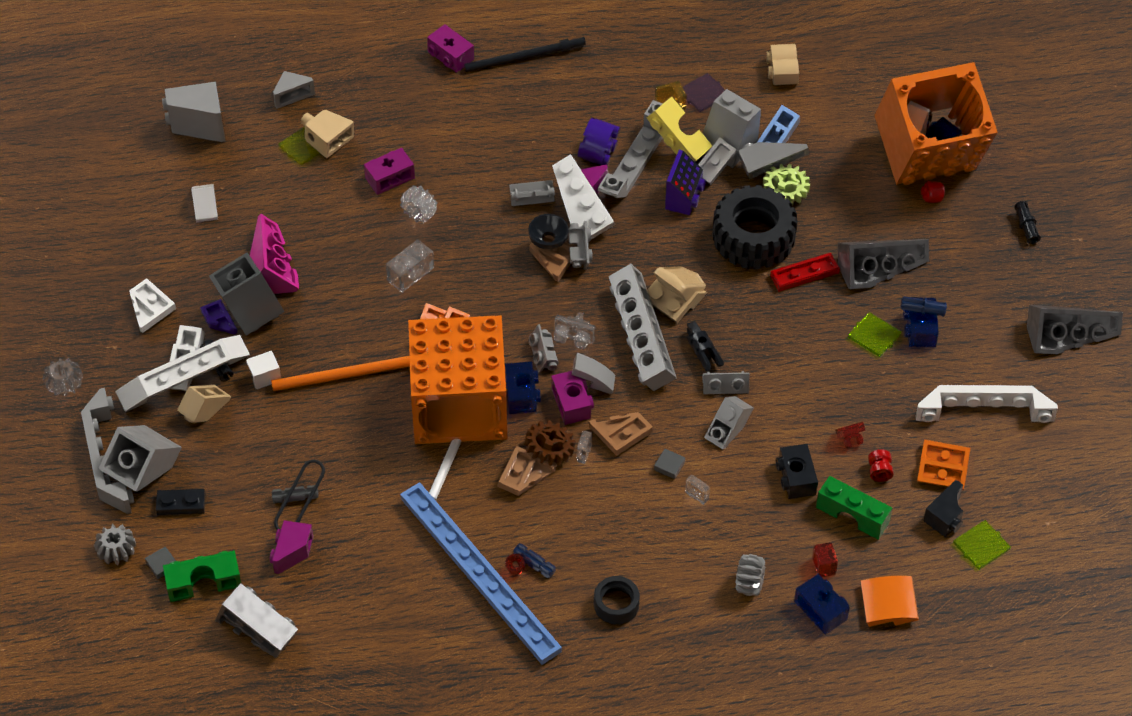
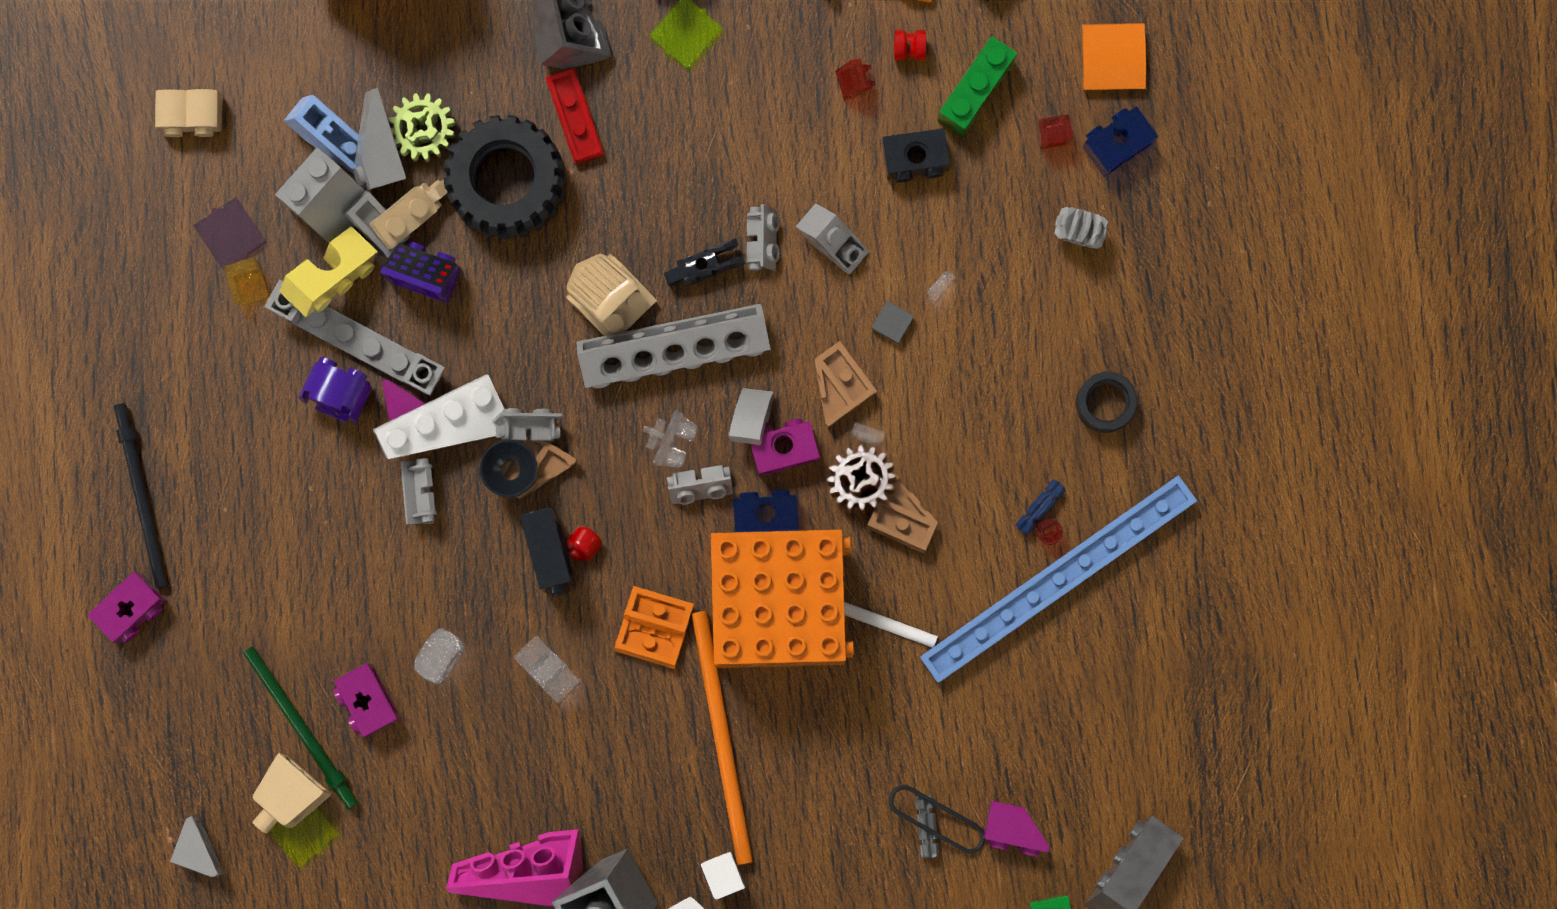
camera: 80 degrees left, 30 degrees up
none -> dark green bar [243,646,359,810]
none -> tan hinge [369,180,448,249]
none -> black window [520,507,576,597]
none -> red piece [566,526,602,561]

